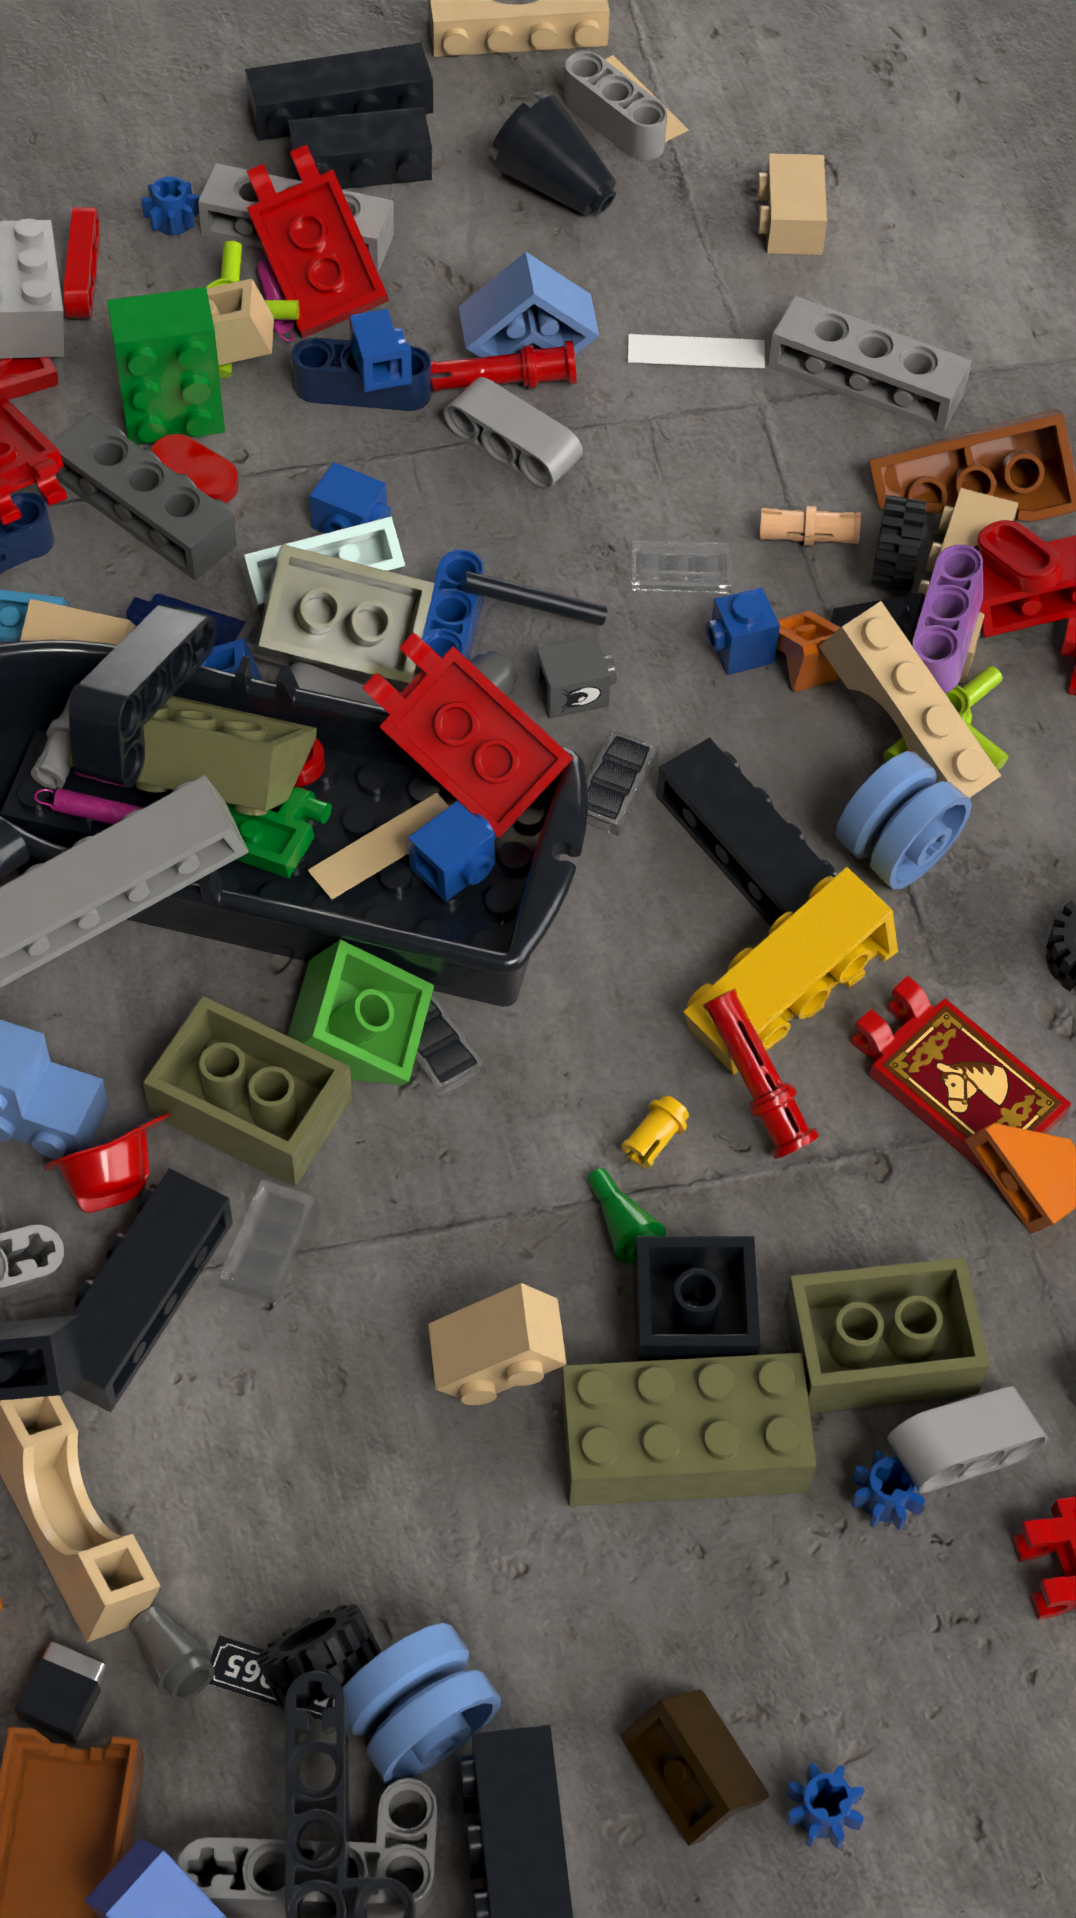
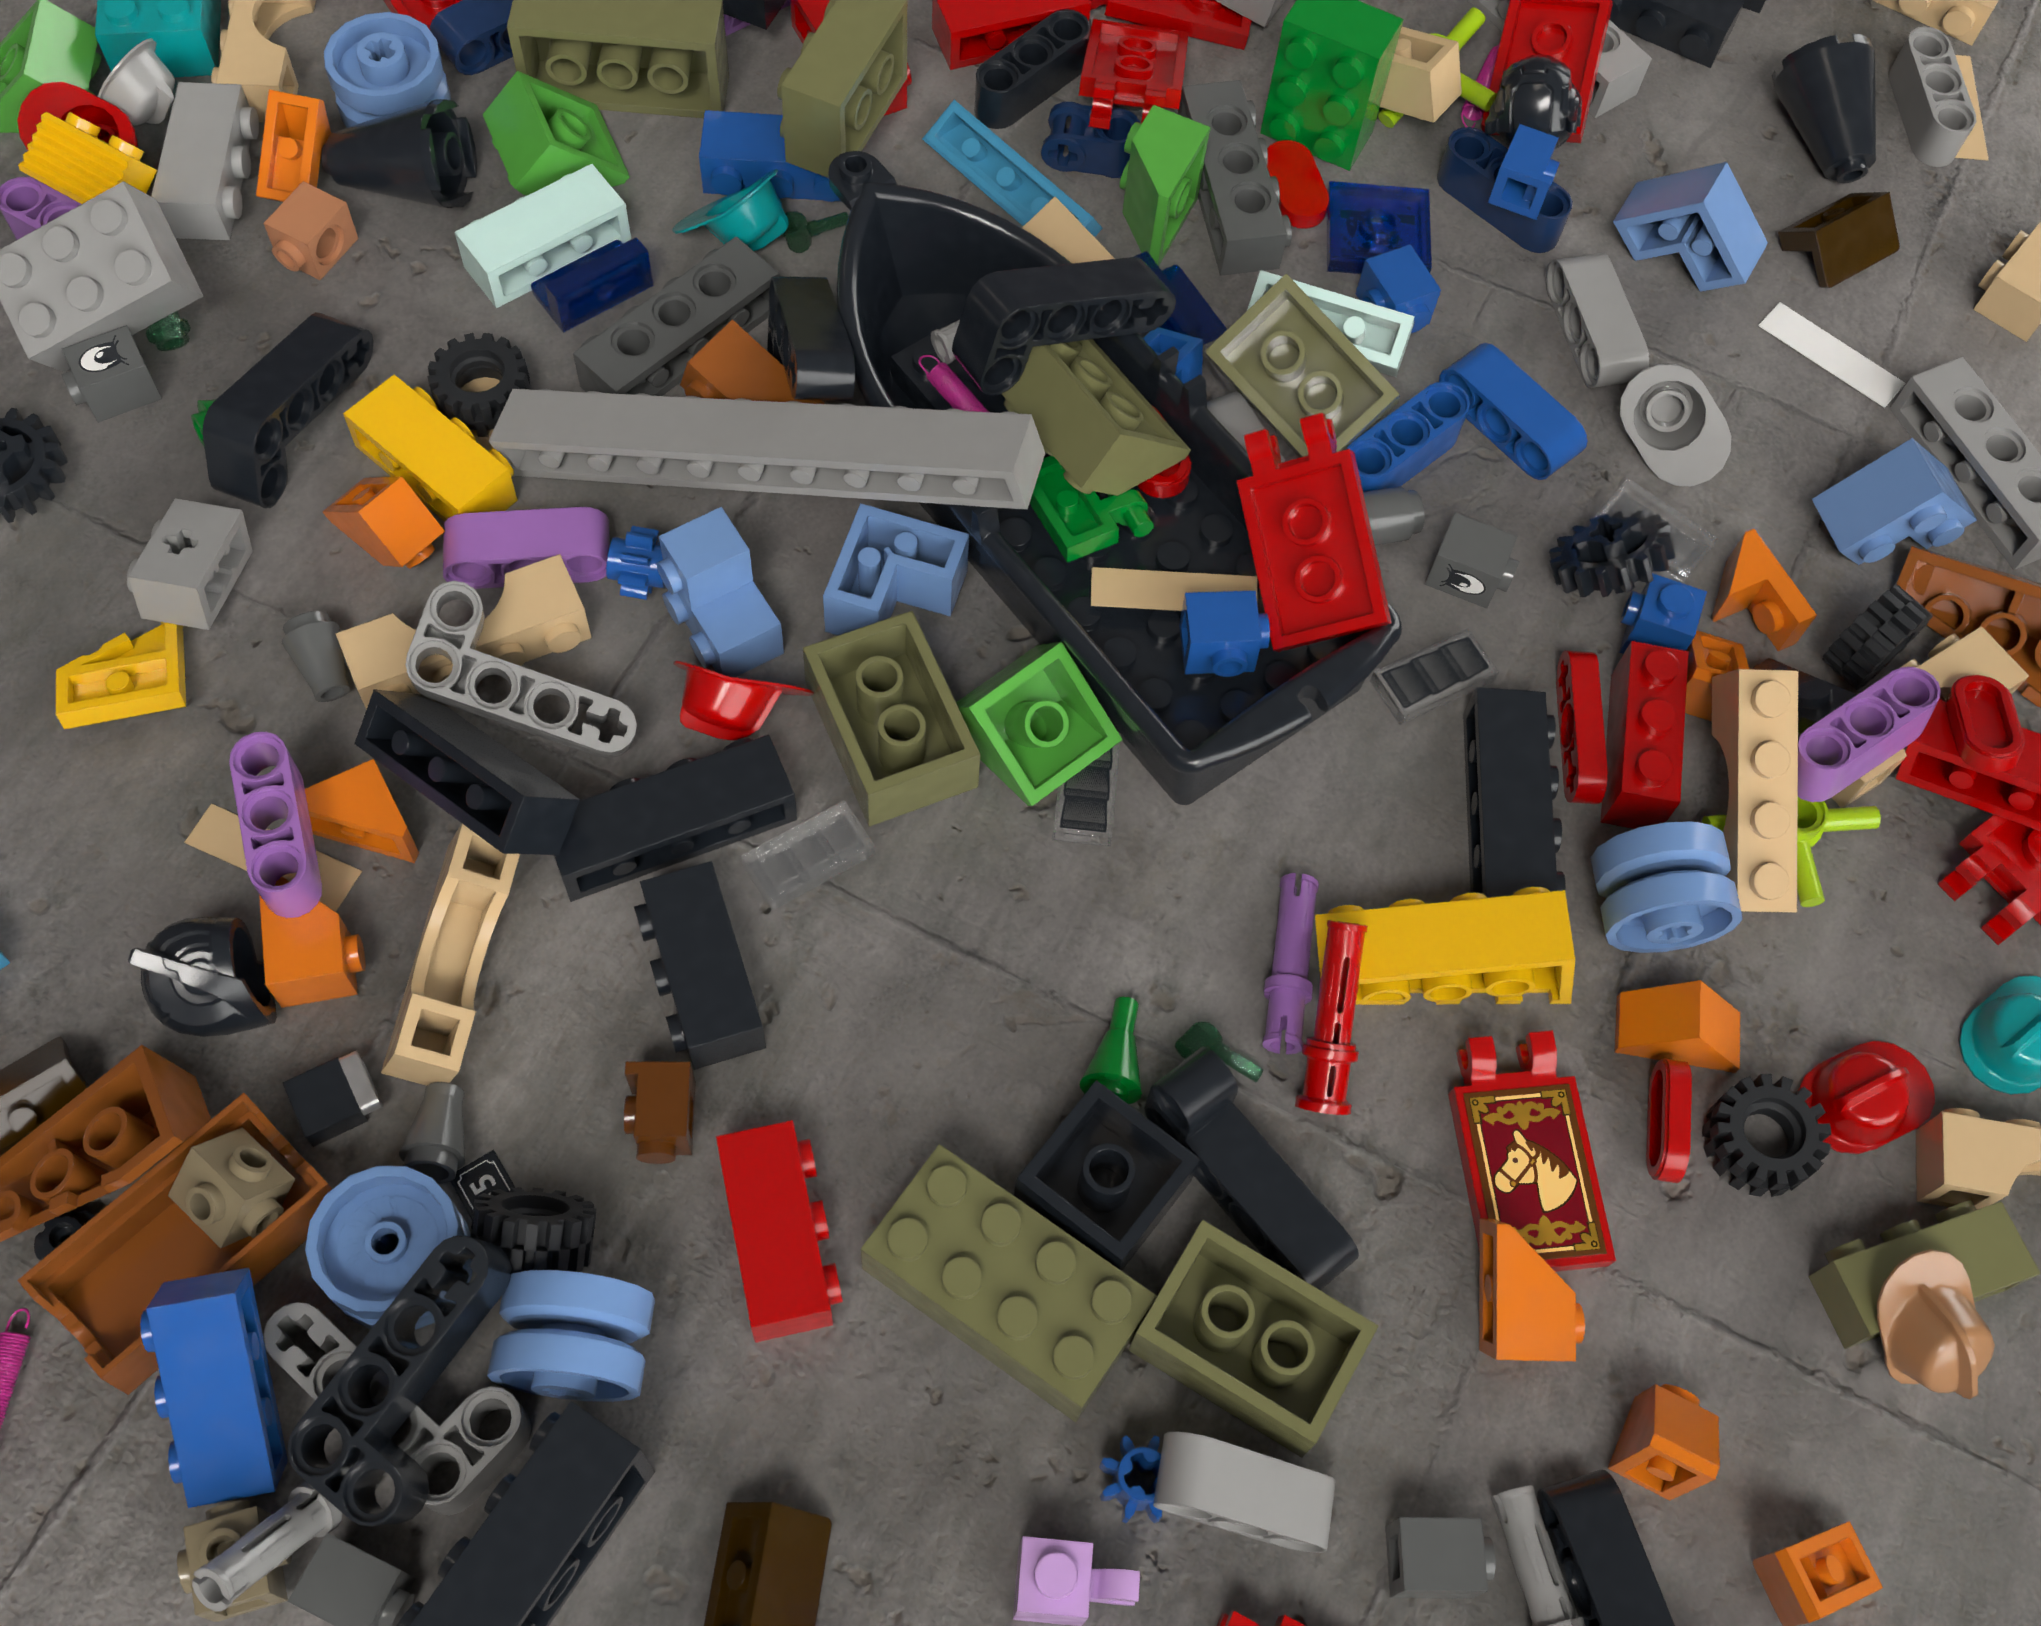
camera: 35 degrees right, 5 degrees up
tan brick [428,1283,567,1405] -> none
red pin [431,340,577,392] -> none
black bar [460,571,607,626] -> none
yellow pin [621,1095,689,1169] -> none
light nougat pin [760,506,861,546] -> none
none -> dark tan brick [168,1127,295,1248]
none -> medium blue wheel [305,1166,473,1330]
none -> reddish brown brick [624,1061,696,1164]
none -> black brick [634,861,766,1070]
none -> red brick [716,1120,843,1343]
none -> medium blue brick [823,503,969,635]
none -> lavender brick [1013,1536,1140,1626]
none -> bright green slope [1119,105,1210,269]
none -> black beam [1144,1046,1359,1290]
none -> clear green hand [1175,1022,1264,1083]
none -> medium lavender pin [1262,873,1319,1054]
none -> clear blue tile [1327,181,1432,274]
none -> blue beam [1439,343,1588,480]
none -> black helmet [1485,54,1582,149]
none -> black gear [1549,510,1676,597]
none -> red beam [1556,650,1608,804]
none -> red brick [1601,641,1689,829]
none -> orange slope [1615,980,1740,1073]
none -> light grey piece [1620,364,1732,486]
none -> red tile [1646,1058,1692,1183]
none -> orange slope [1711,529,1817,651]
none -> dark brown panel [1778,192,1900,288]
none -> medium blue brick [1812,438,1977,565]

